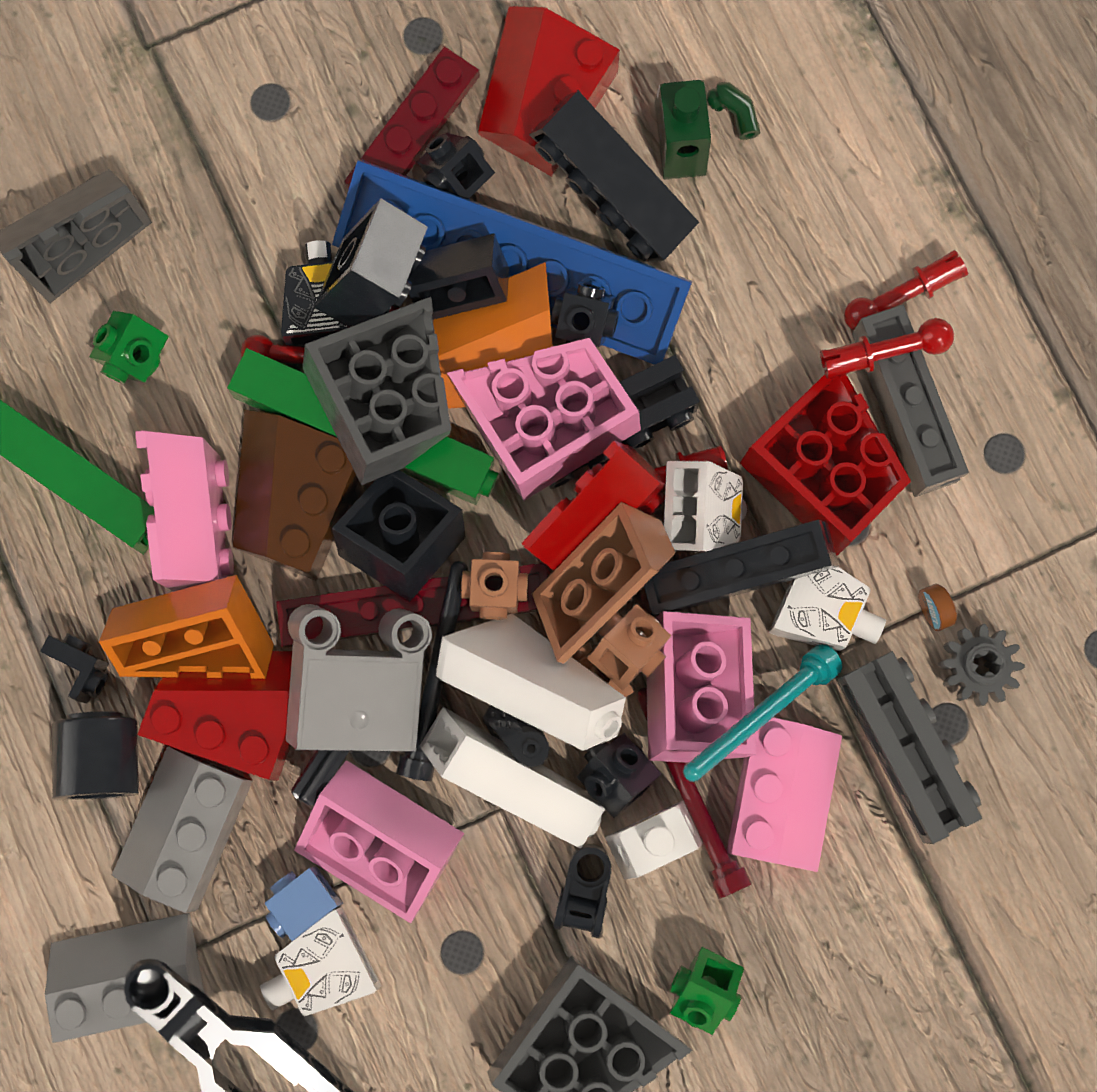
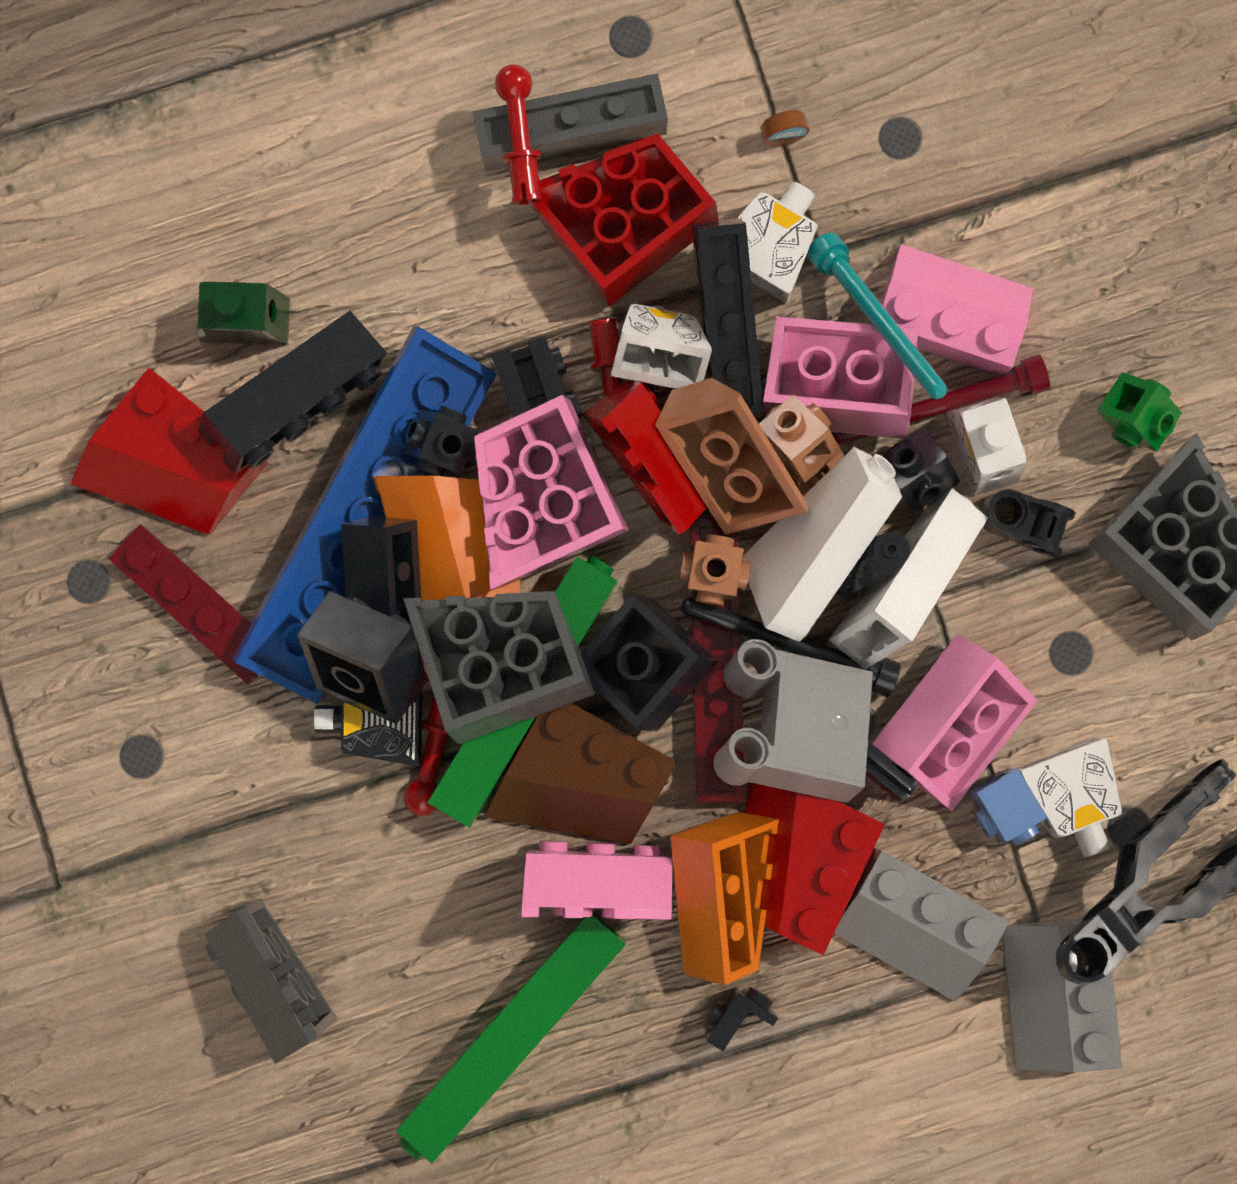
camera: 85 degrees left, 5 degrees up
black piece [52,712,139,800] -> none
green brick [89,310,169,384] -> none
black brick [416,132,495,199] -> none
dark green arm [707,82,760,140] -> none
dark grey brick [836,651,983,844] -> none
red pin [844,250,968,331] -> none
dark grey gear [938,624,1025,707] -> none

